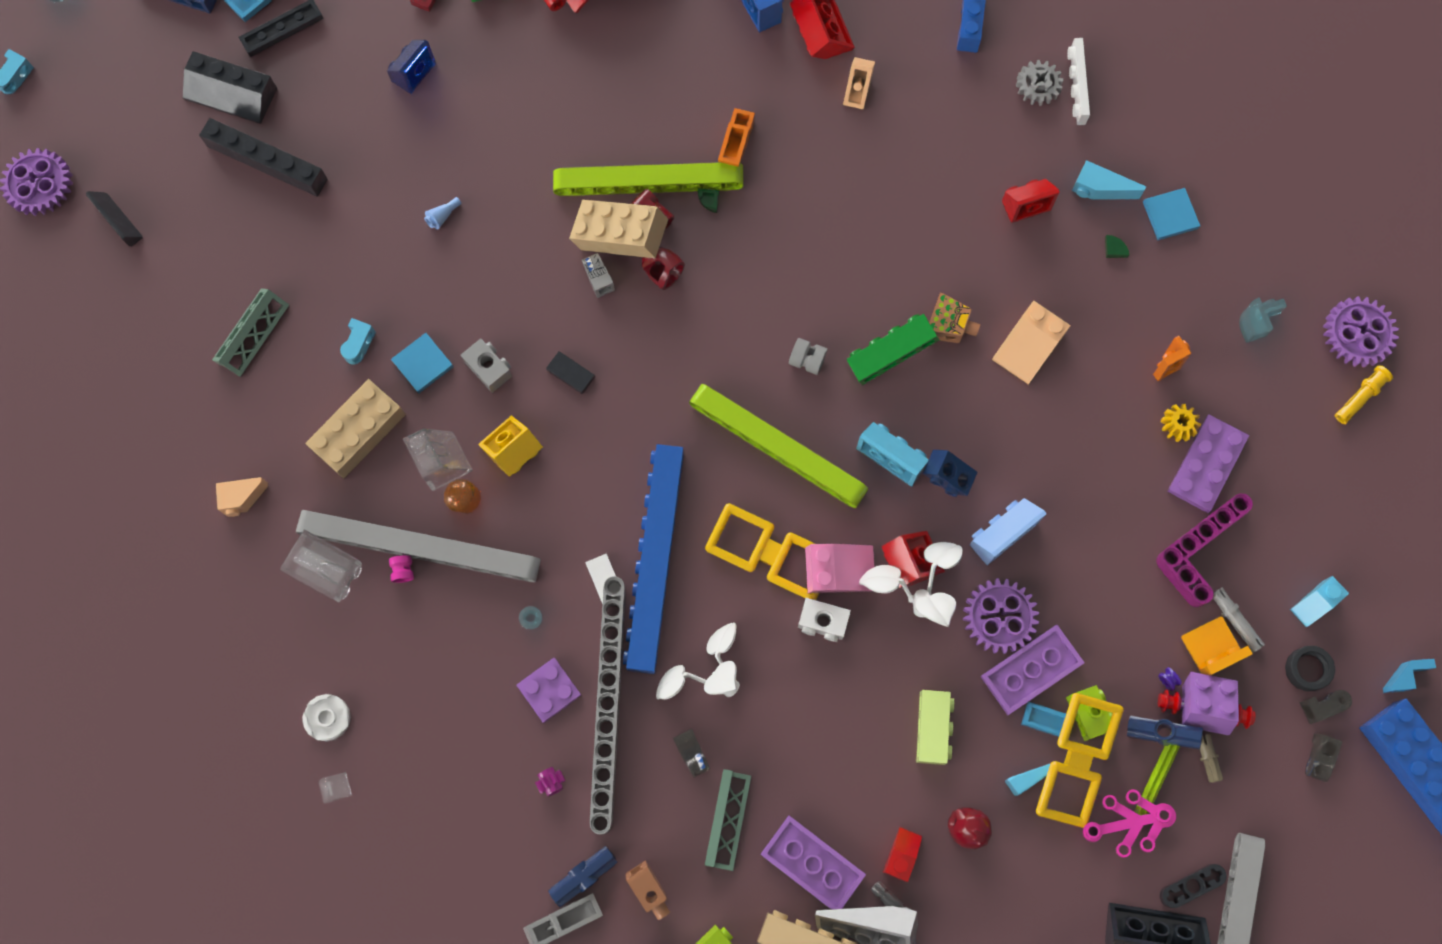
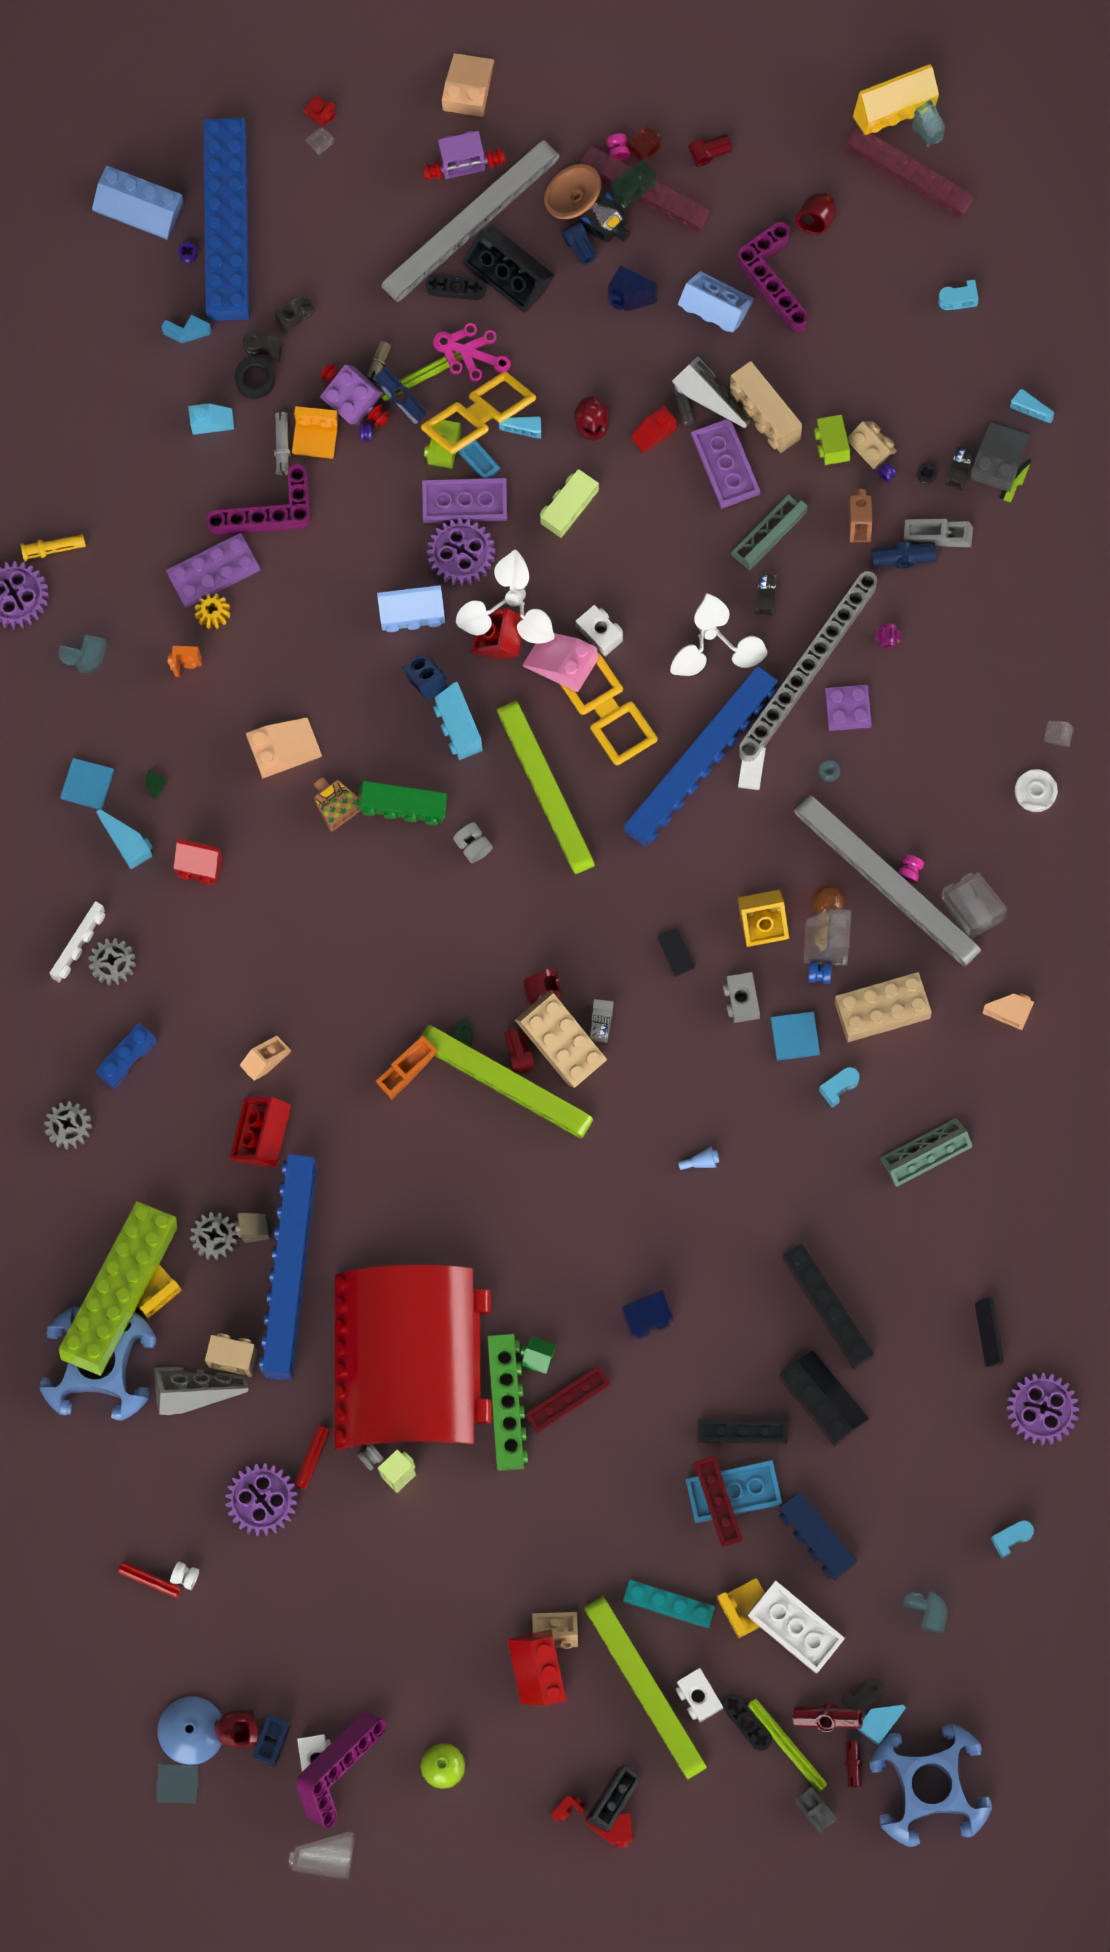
camera: 145 degrees left, 0 degrees up
none -> blue wheel [808,961,831,984]

